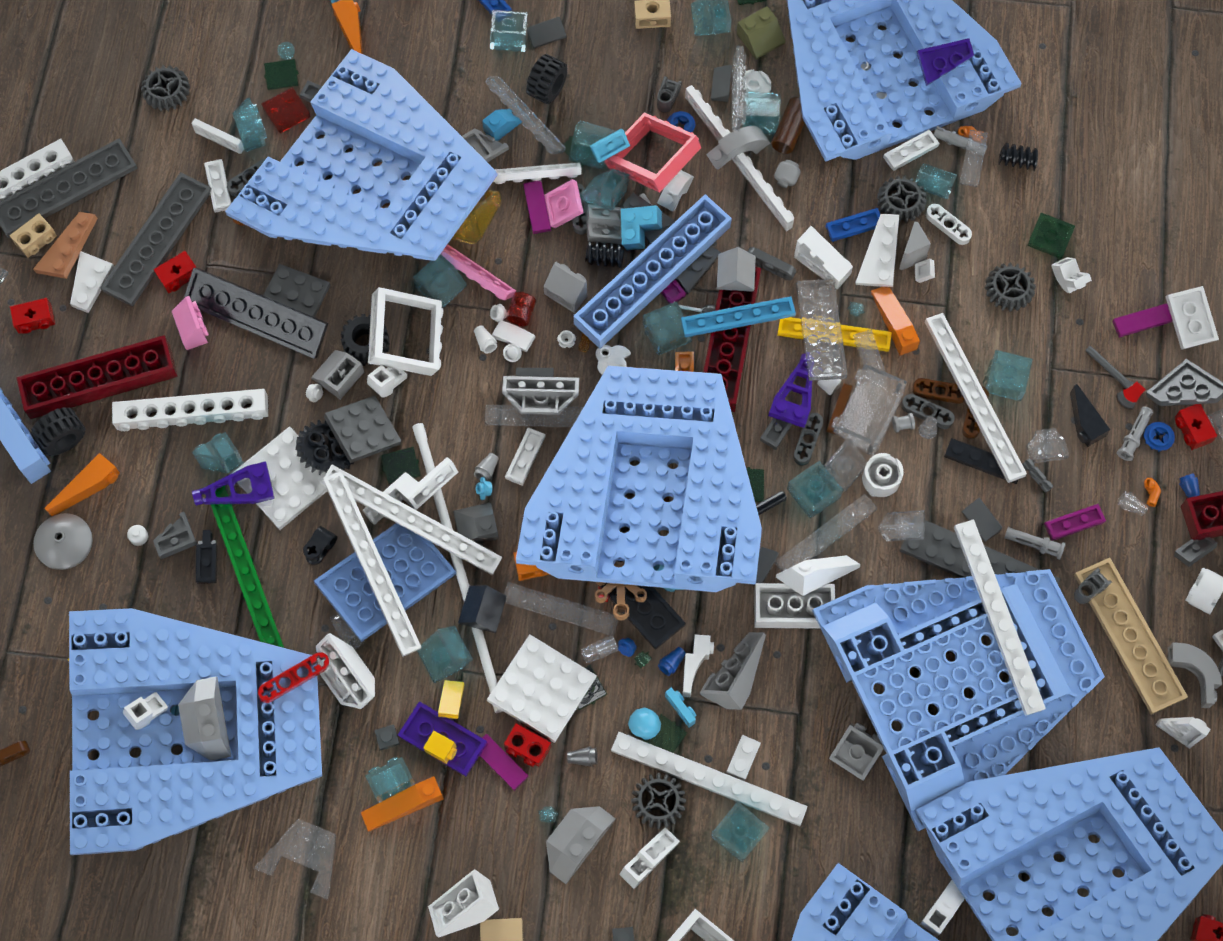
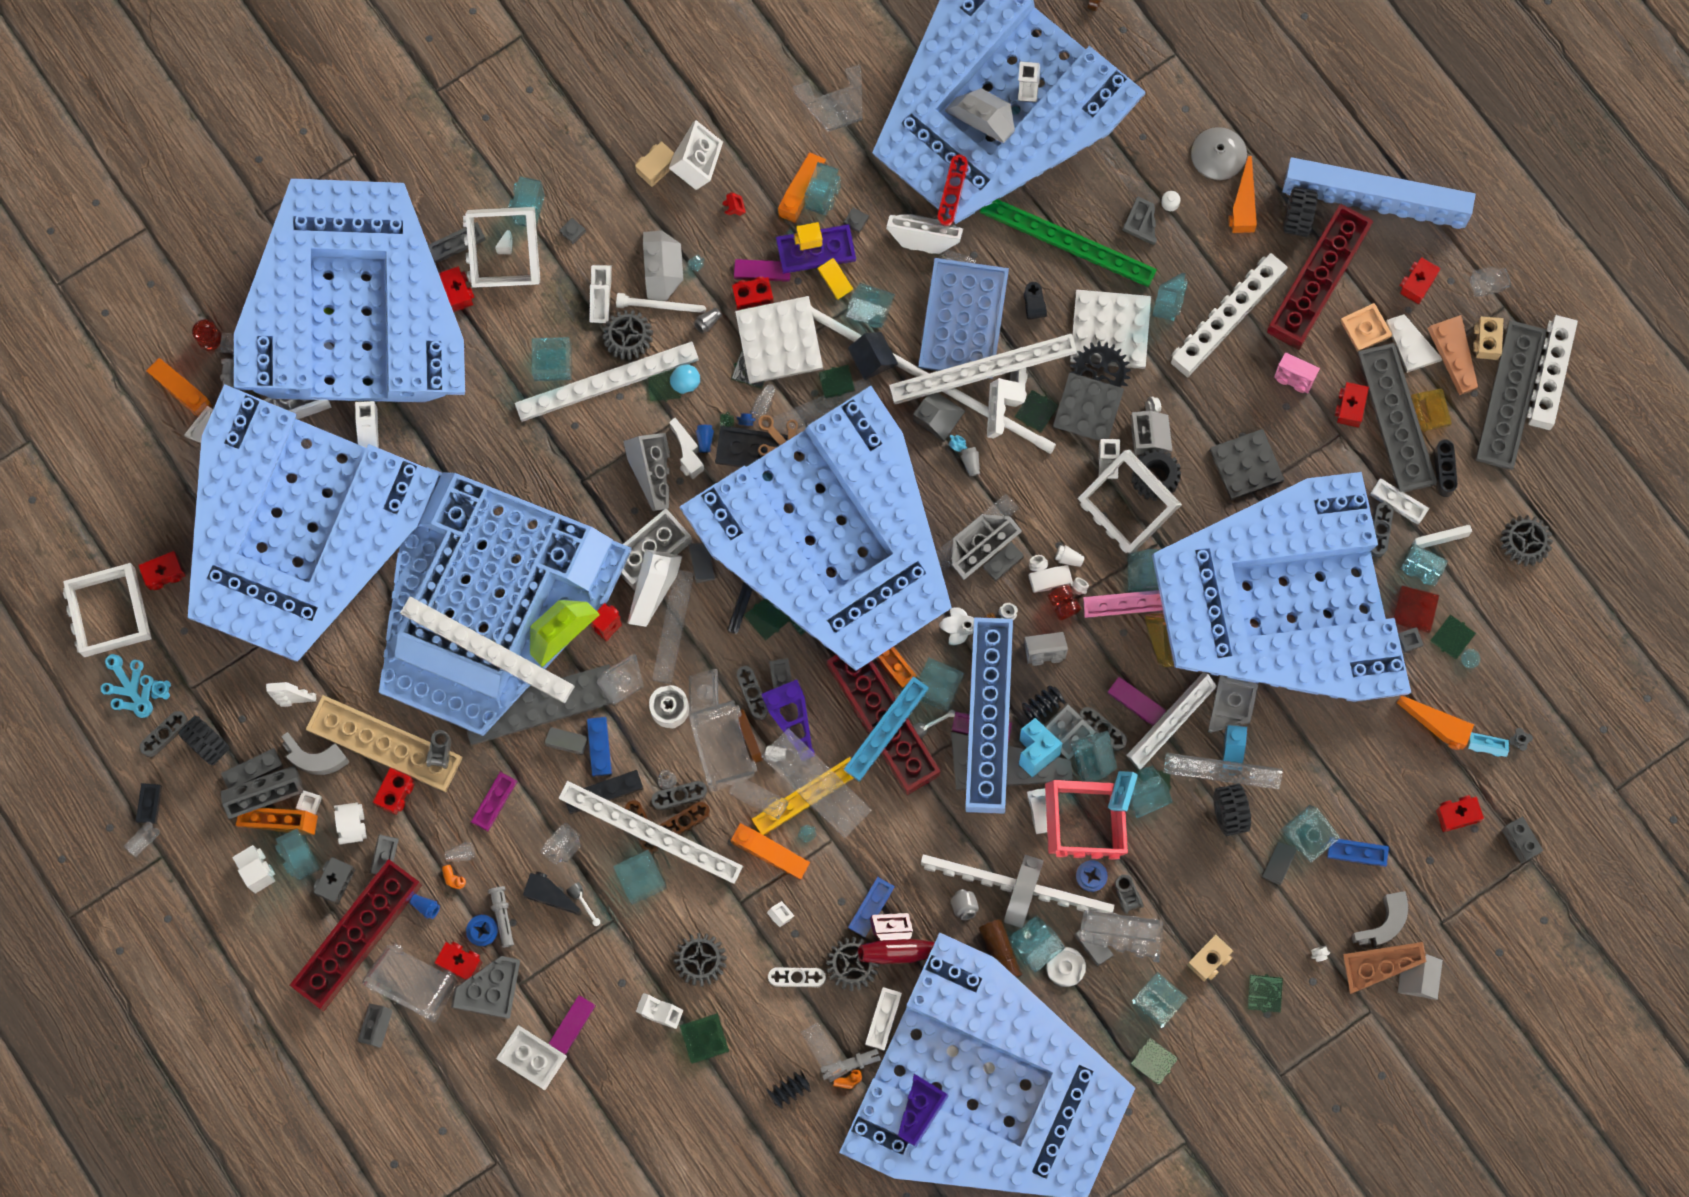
camera: 140 degrees right, 5 degrees up
plate [184,267,329,359] -> none
dark purple plate [192,461,275,506] -> none
black hinge [196,530,217,584] -> none
white plate [323,471,421,657] -> none
white tile [505,428,546,486] -> none
bright pink plate [544,179,584,228] -> none
medium azure plate [665,687,696,728] -> none
light grey slope [717,247,756,291] -> none
white plate [726,735,761,781] -> none
clear plate [732,45,746,131] -> none
olive slope [737,6,786,59] -> none
dark grey beam [747,247,797,281] -> none
clear light blue brick [787,461,843,519] -> none
white wedge [794,226,853,289] -> none
light grey plate [829,723,884,781] -> none
white wing [856,214,899,287] -> none
light grey bush [892,413,915,433] -> none
light grey slope [899,222,931,270] -> none
clear light blue slope [915,163,957,199] -> none
light grey pin [1004,527,1065,560] -> none
dark grey axle [1022,459,1053,492] -> none
piece [1086,346,1146,409] -> none
none -> red brick [373,767,414,815]
none -> lime wedge [530,600,600,667]
none -> hinge [566,882,600,926]
none -> blue plate [587,717,612,777]
none -> red brick [590,603,622,642]
none -> white piece [616,293,706,313]
none -> red tile [722,192,746,216]
none -> clear green piece [818,365,855,399]
none -> dark red plate [858,913,935,964]
none -> clear wedge [1080,910,1163,963]
none -> light nougat plate [1340,303,1392,352]
none -> clear yellow plate [1411,388,1452,432]
none -> black beam [1434,439,1458,497]

